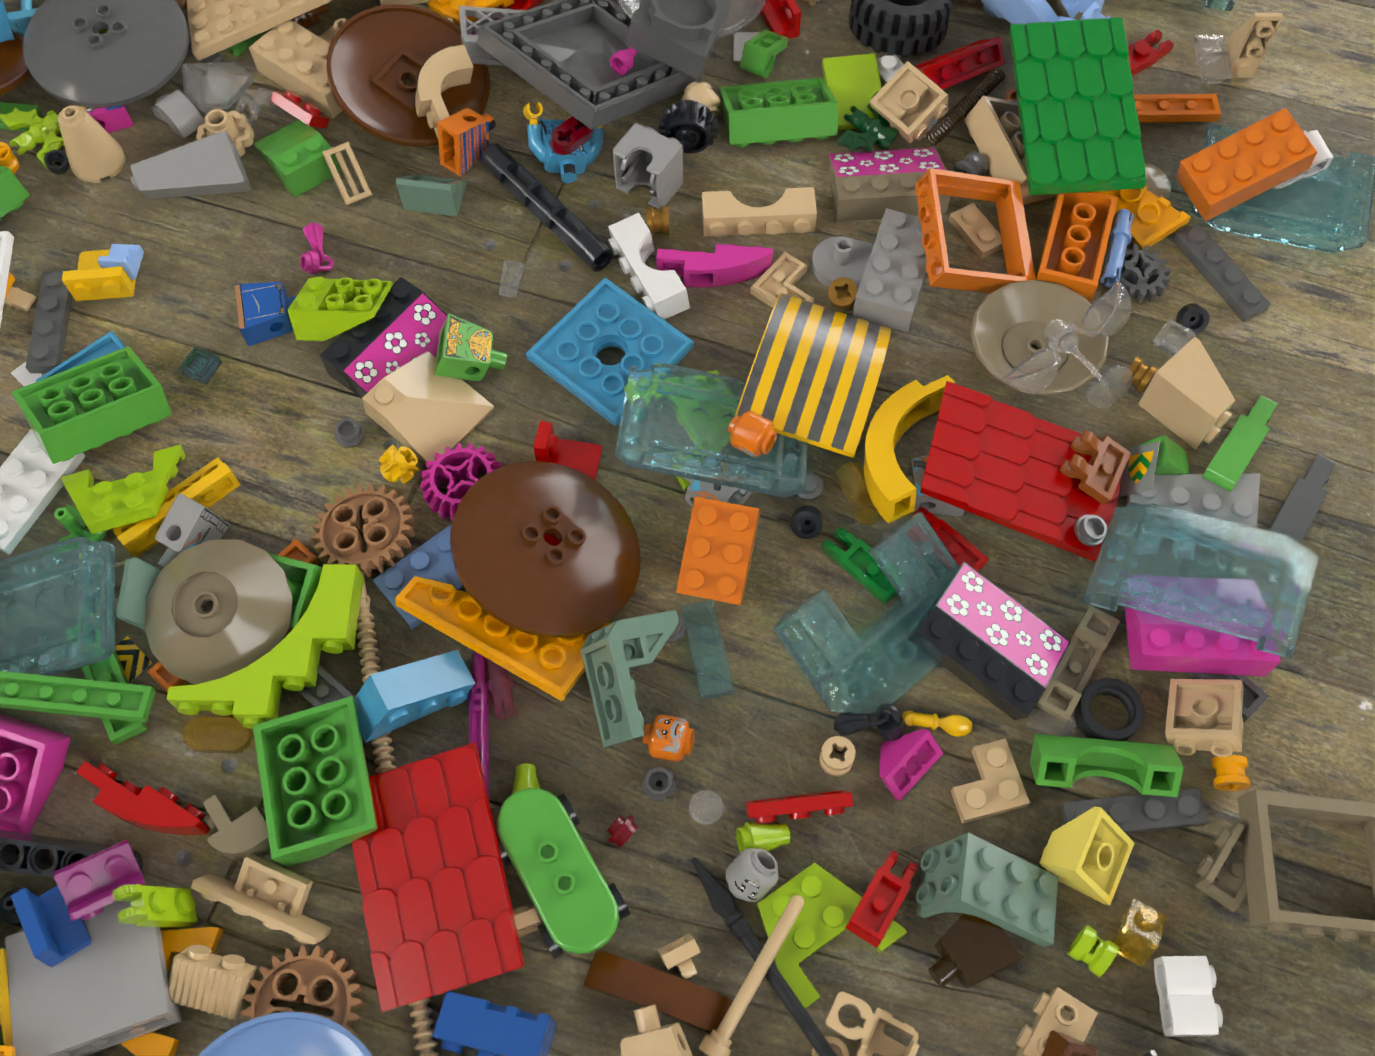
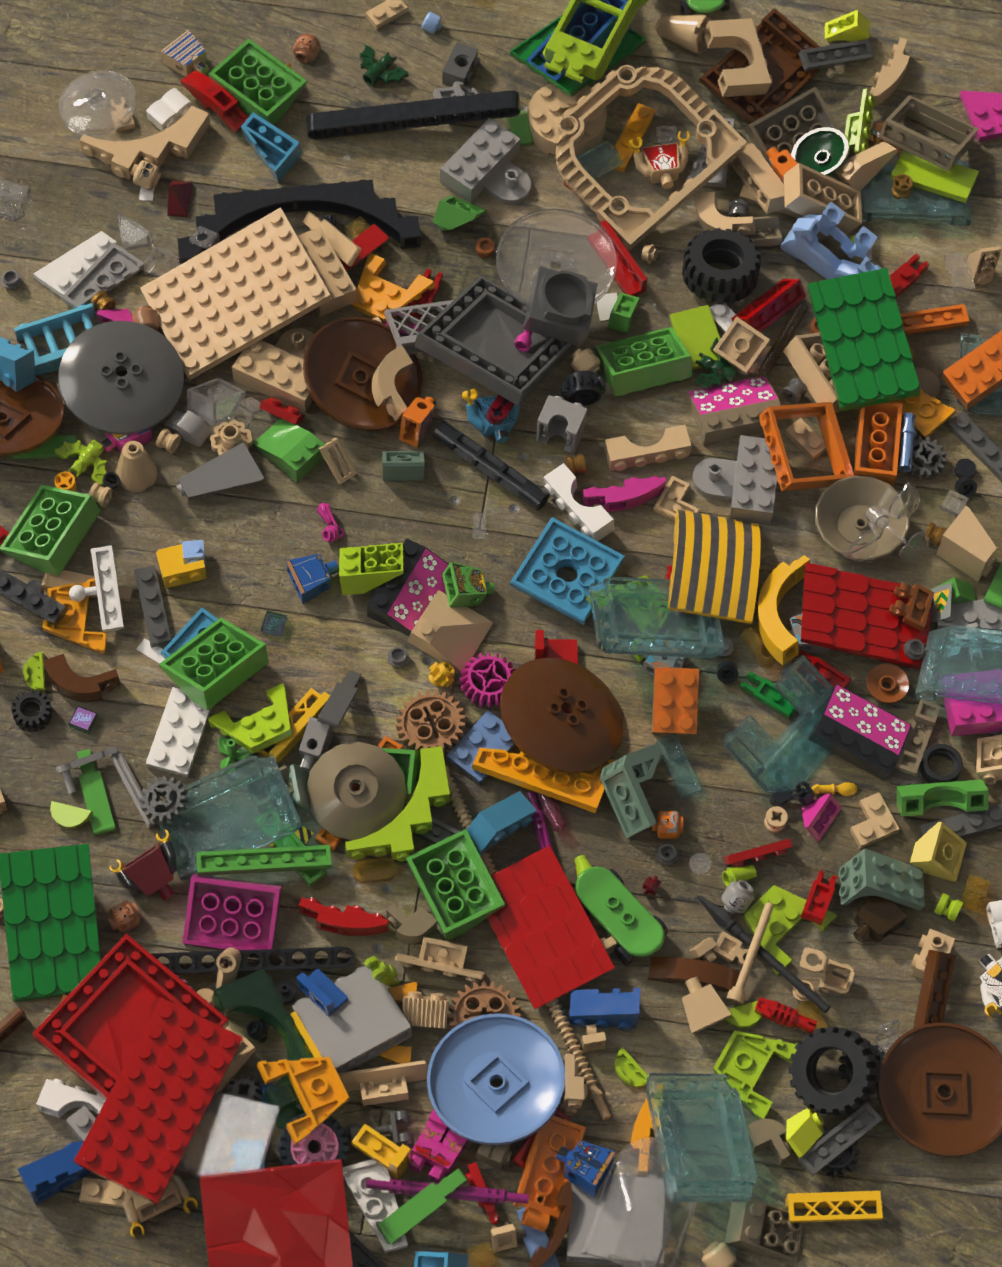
camera: 15 degrees left, 0 degrees up
magenta bracket [53,839,146,921] -> none
orange head [728,411,777,458] -> none
pearl gold wheel [828,277,857,310] -> none
none -> tan wheel [89,482,113,508]
none -> tan wheel [156,428,181,454]
none -> dark grey piece [317,670,361,728]
none -> tan plate [712,931,749,967]
none -> dark orange dish [866,664,909,704]
none -> black tile [955,459,976,478]

